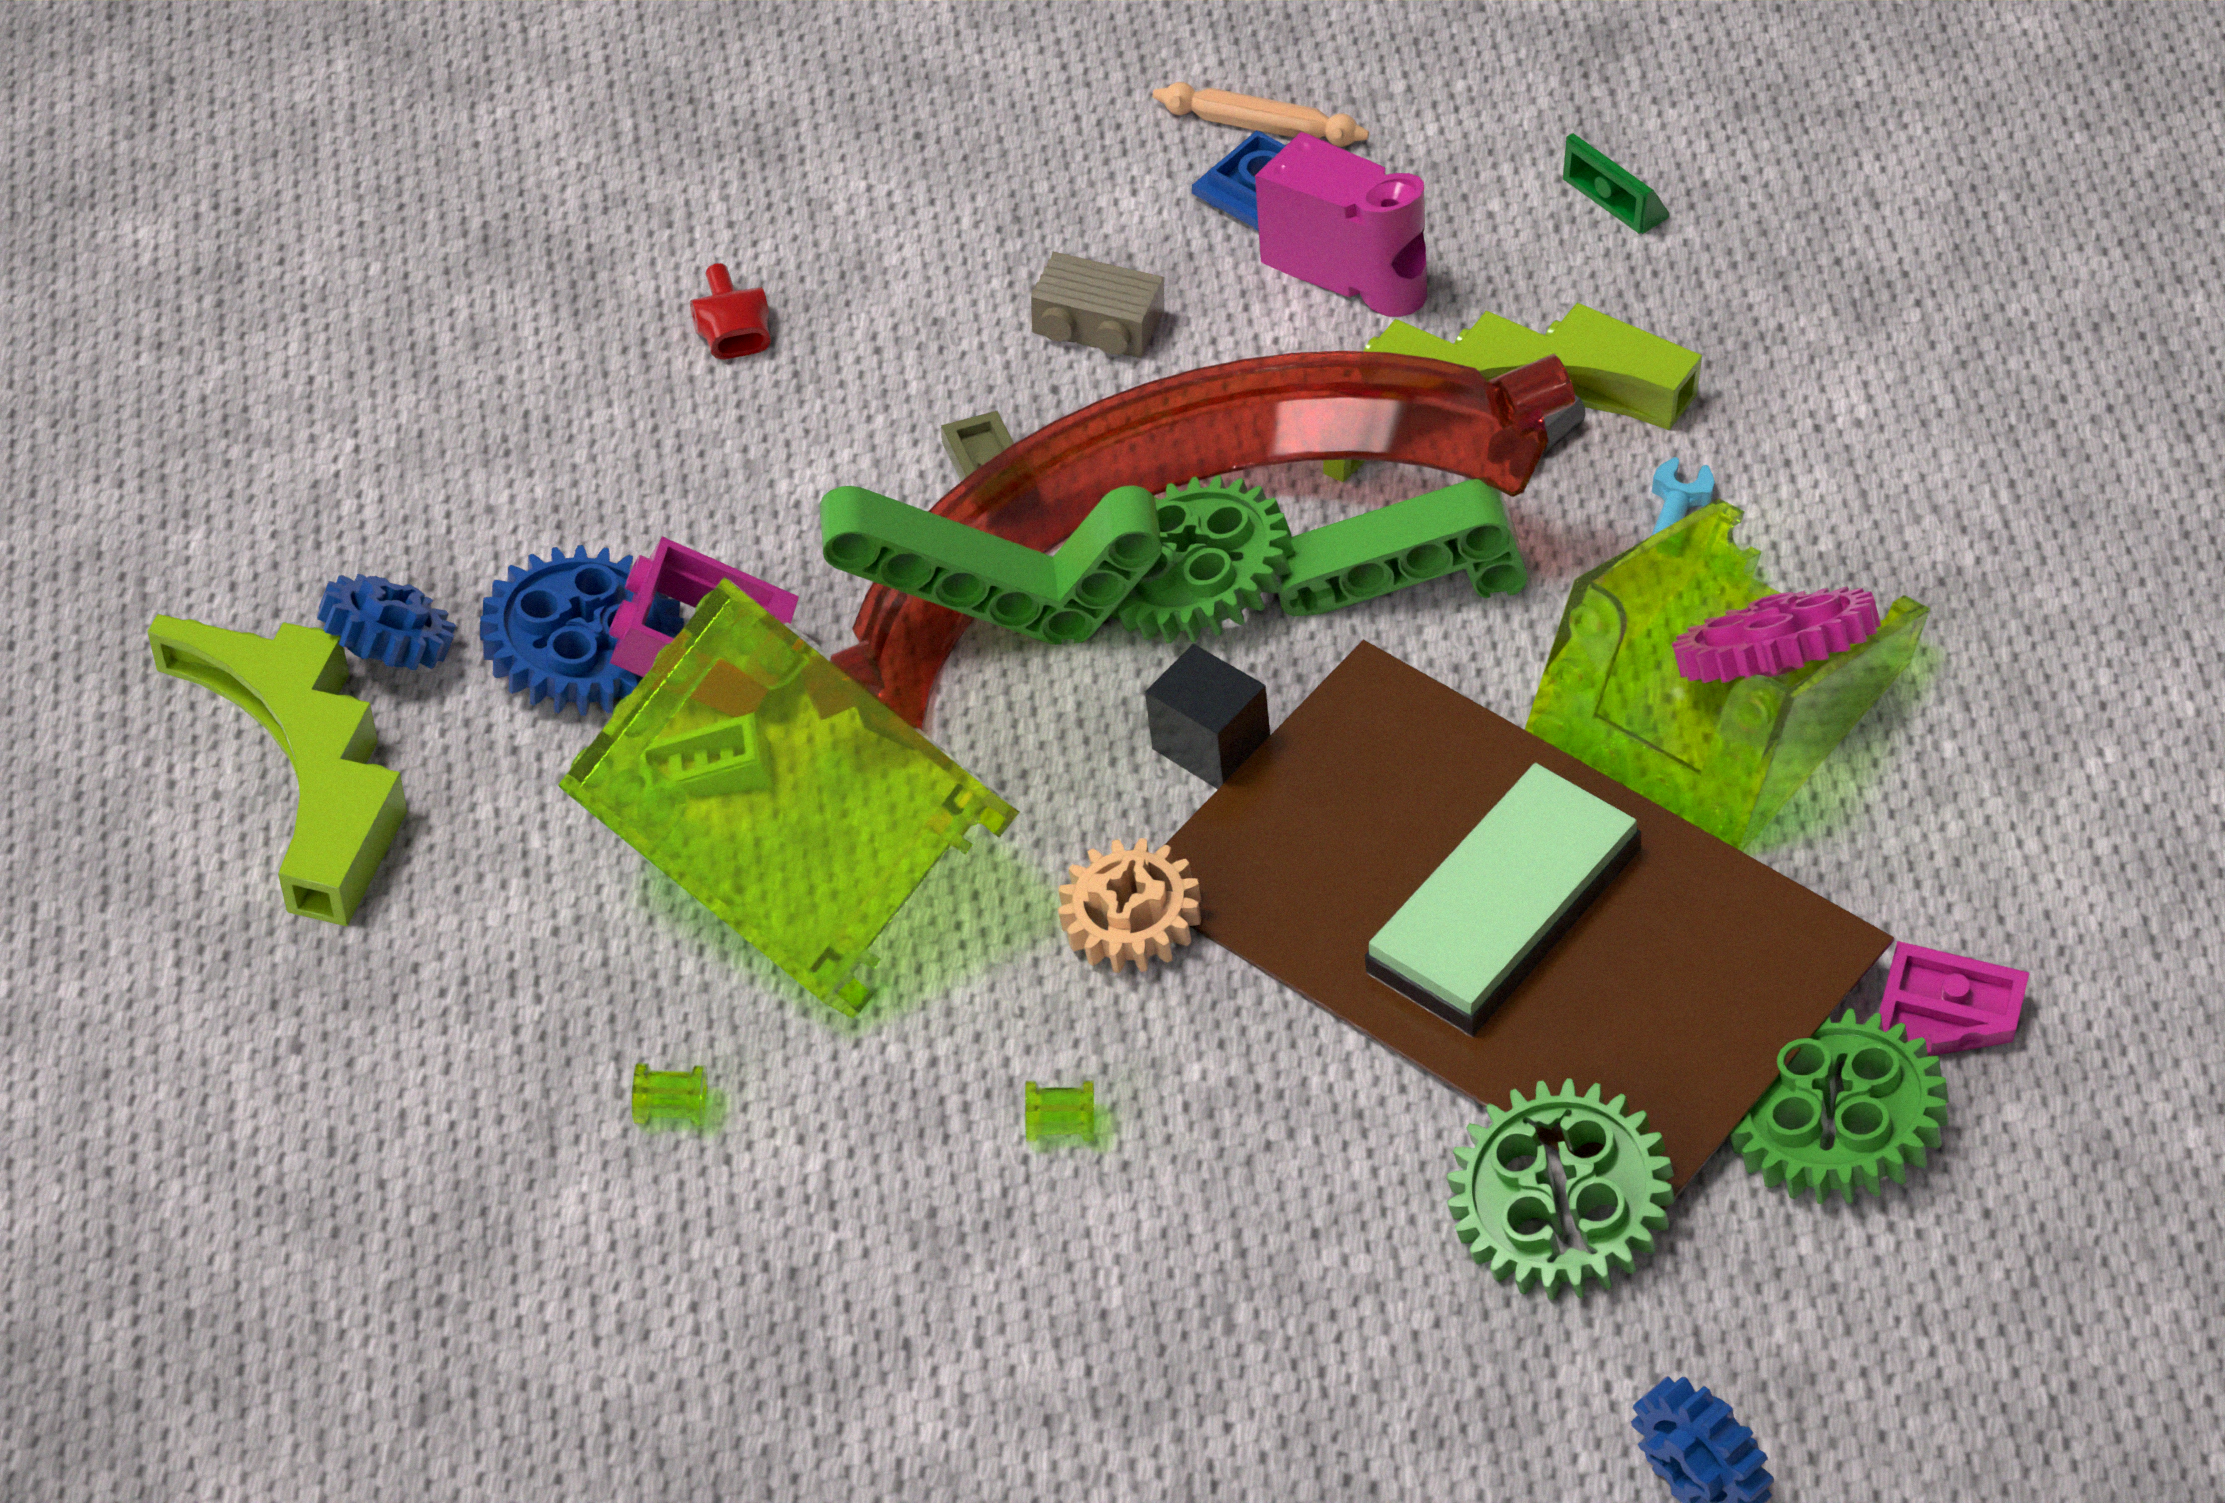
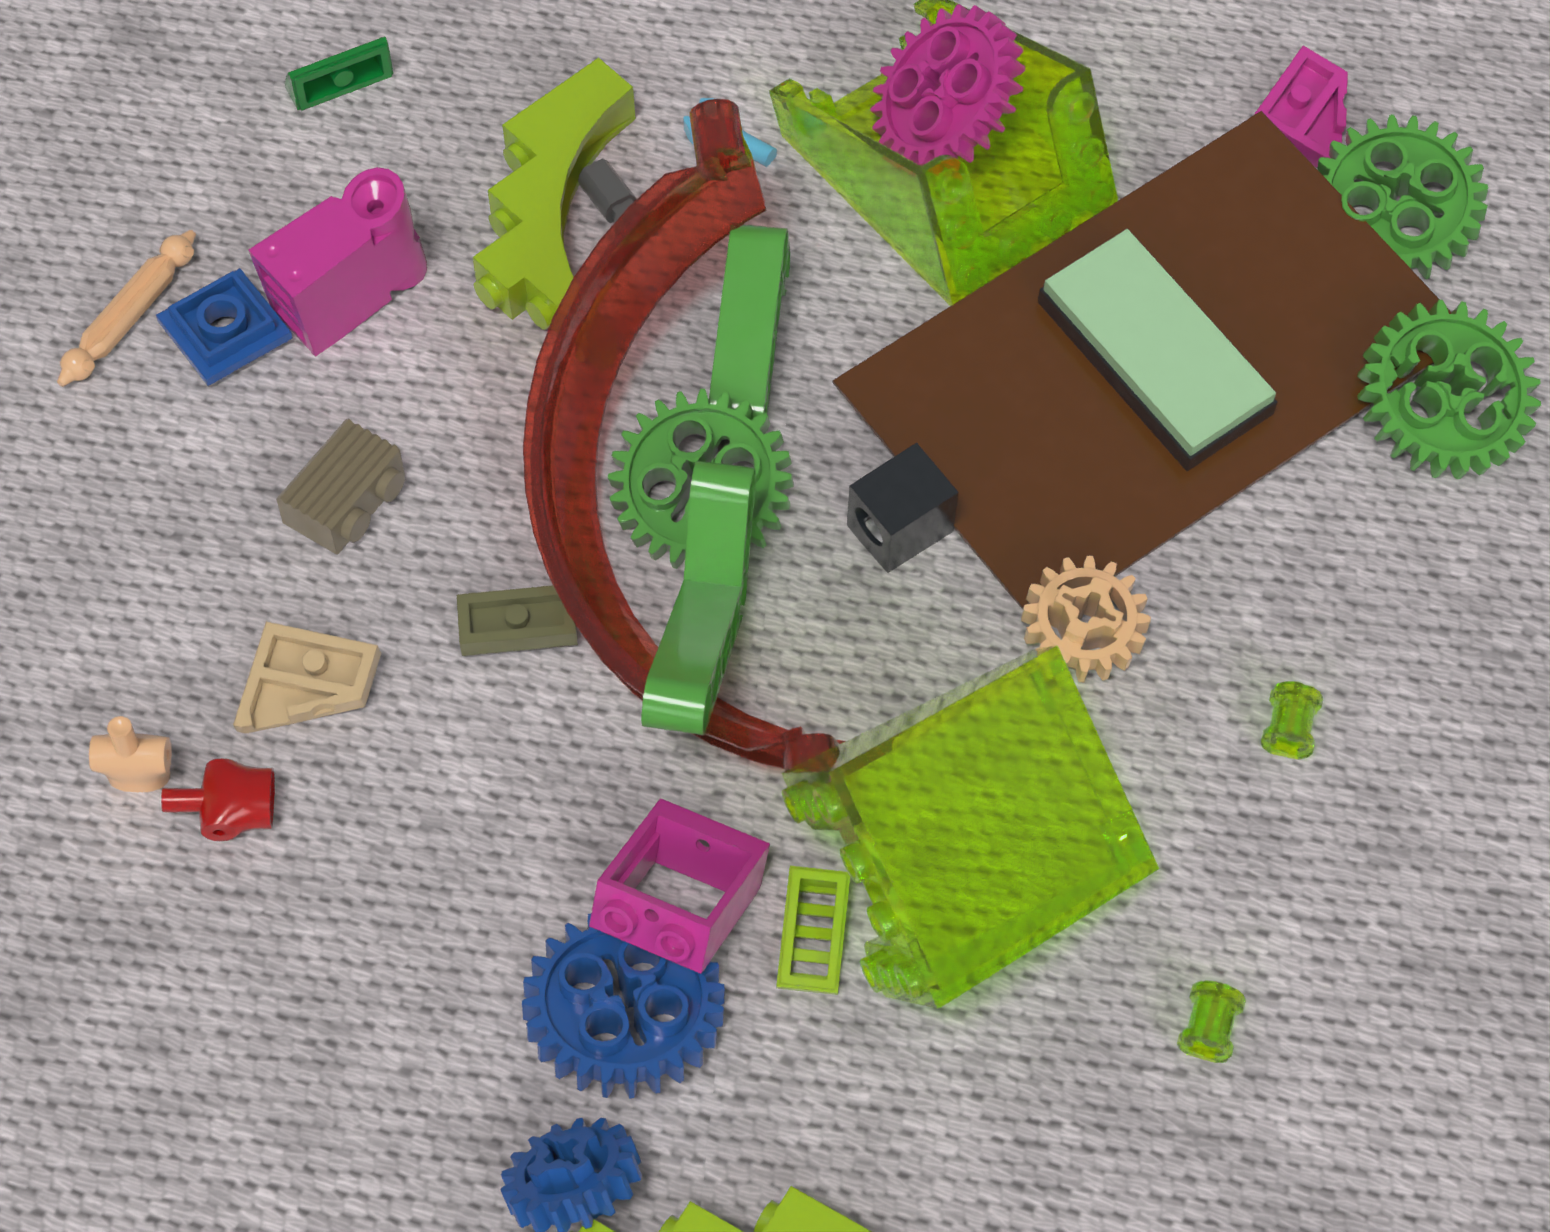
camera: 75 degrees left, 10 degrees up
none -> light nougat piece [89,716,172,792]
none -> tan wing [233,621,381,734]

